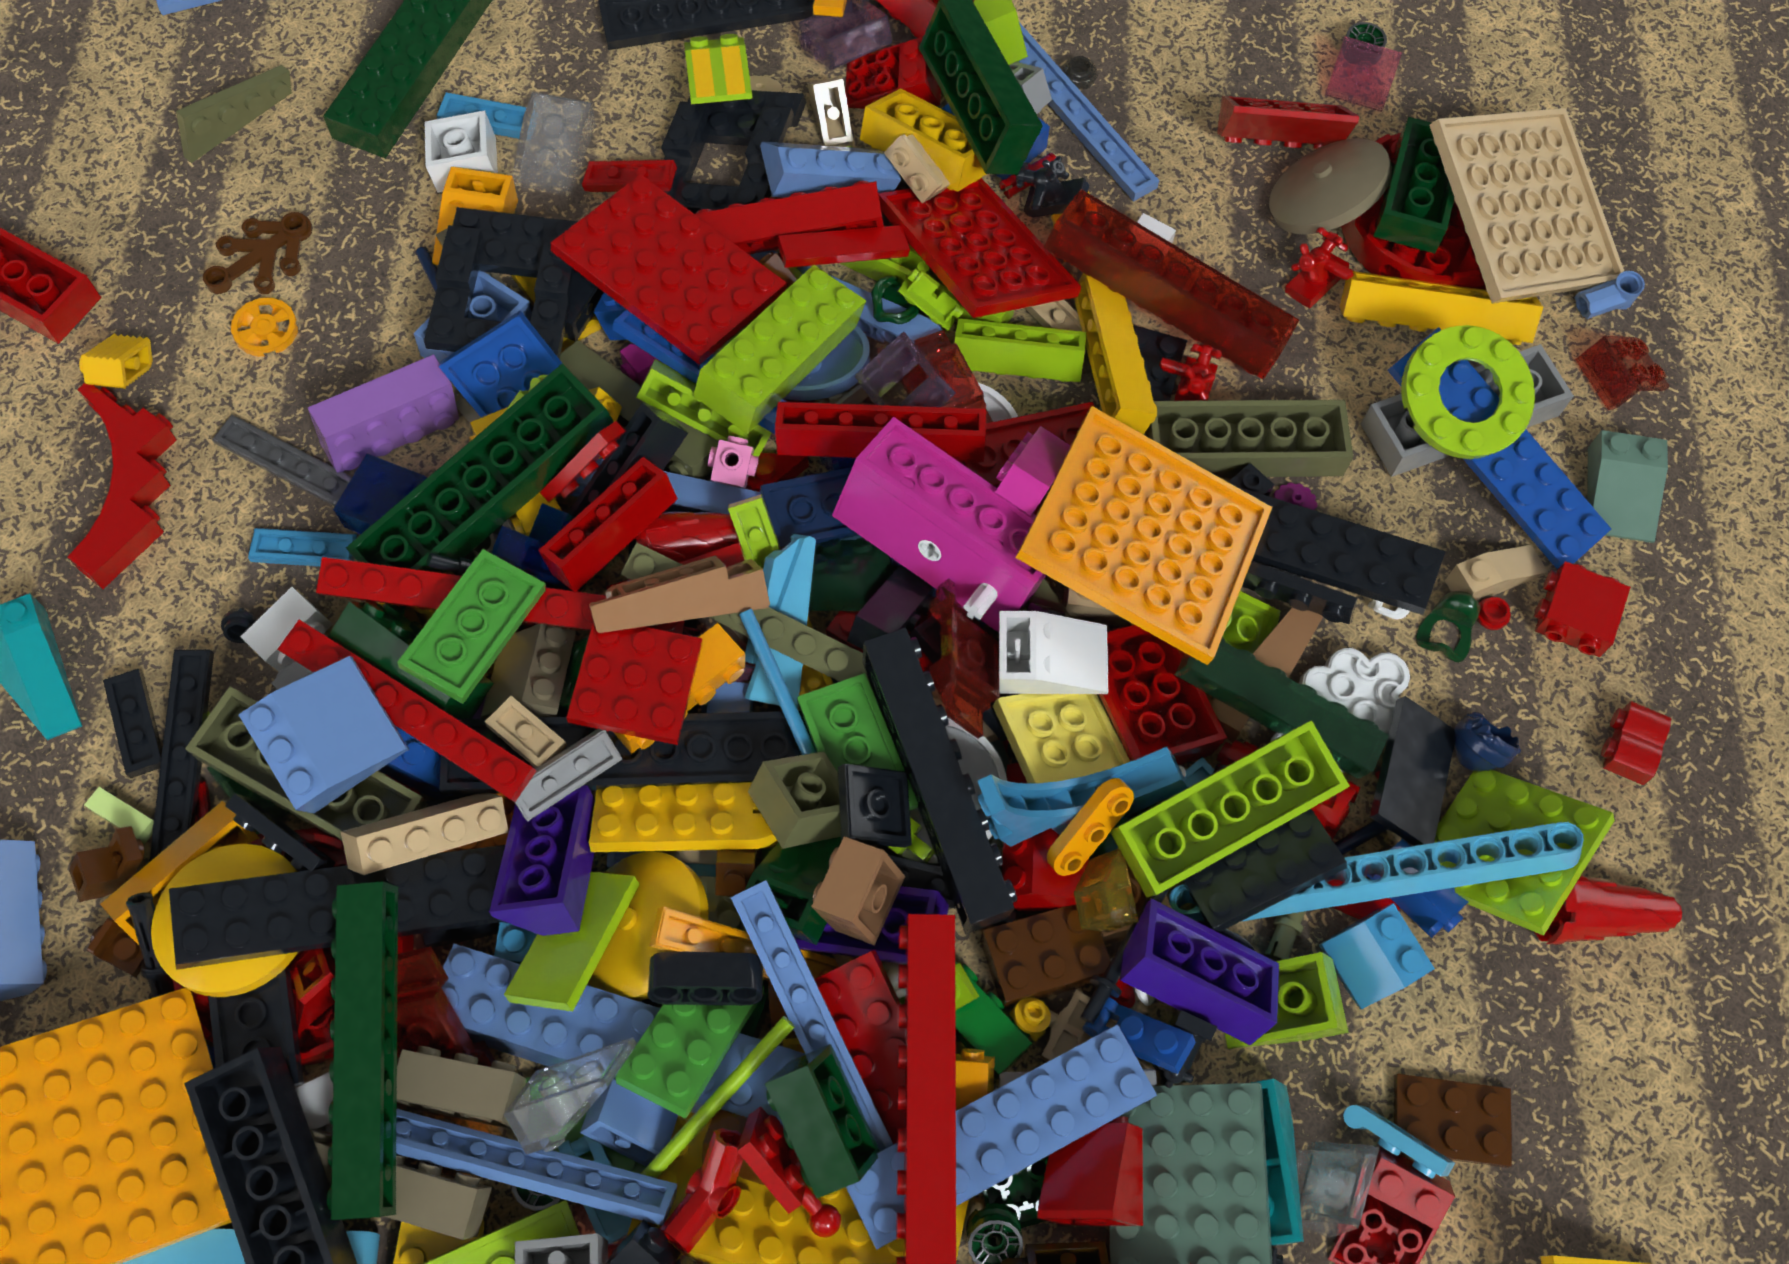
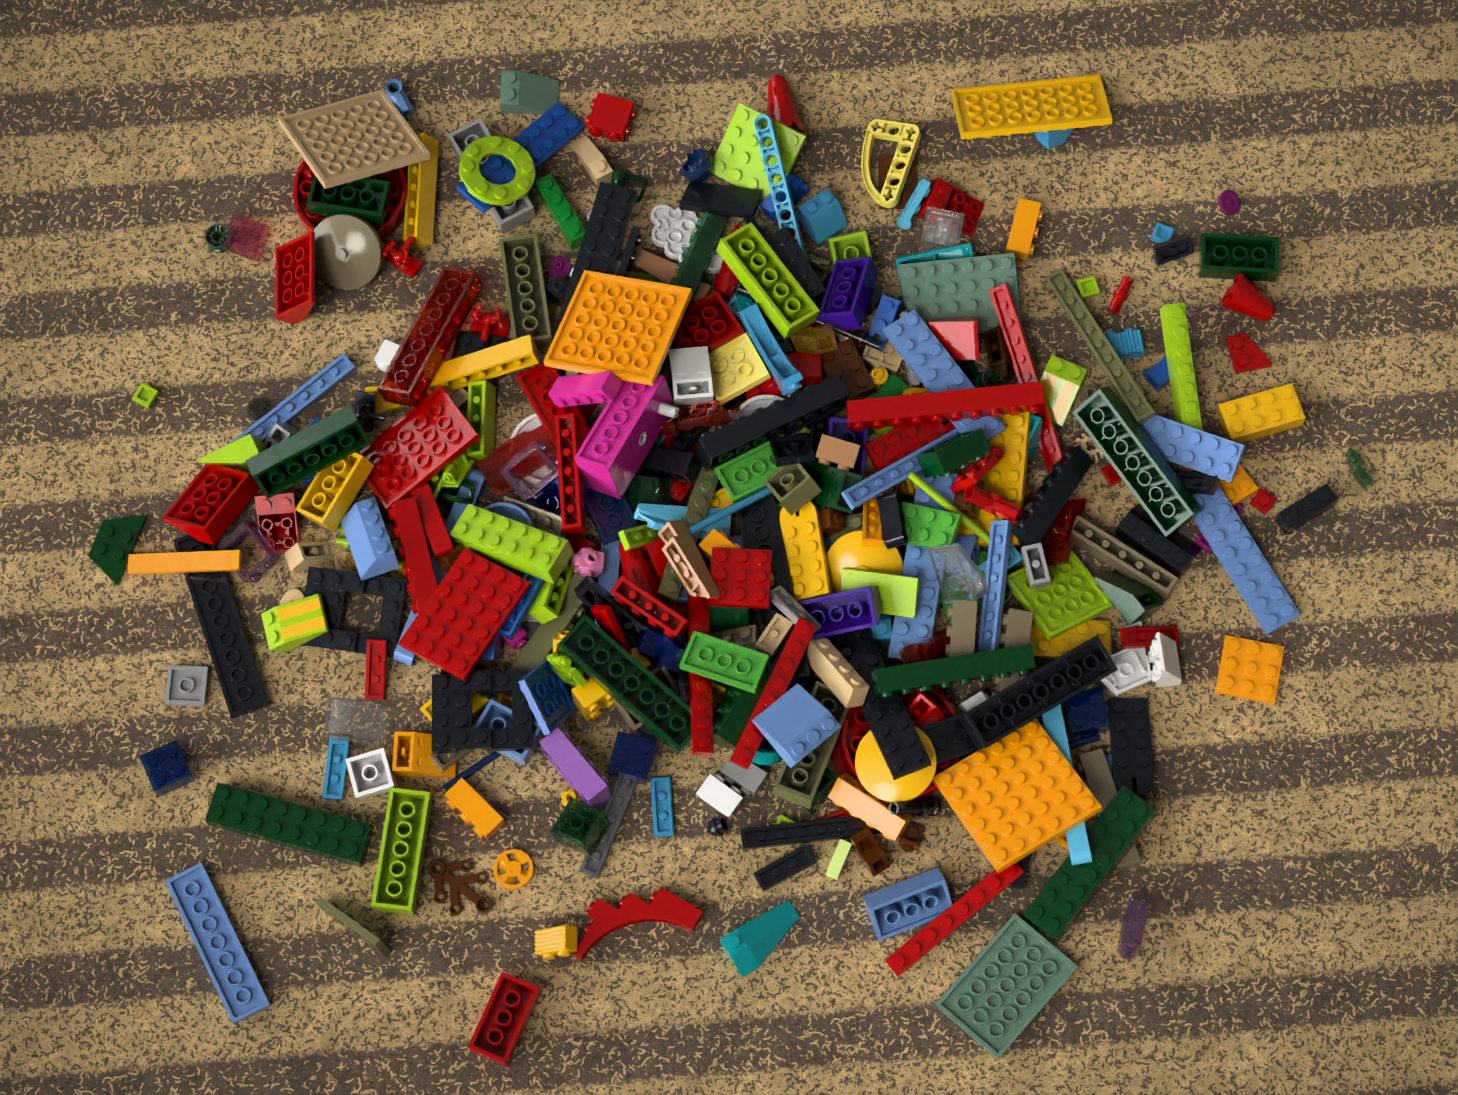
camera: 90 degrees left, 5 degrees up
black plate [225,794,336,872] -> none
tan bracket [884,134,950,203] -> none
light orange plate [1047,778,1134,876] -> none
red plate [1477,597,1511,630] -> none
clear red bracket [1575,335,1670,410] -> none
red brick [1601,701,1672,786] -> none
none -> lime brick [371,787,433,916]
none -> light orange brick [444,778,505,840]
none -> green brick [534,173,585,250]
none -> clear green brick [550,798,611,856]
none -> light yellow beam [861,119,921,208]

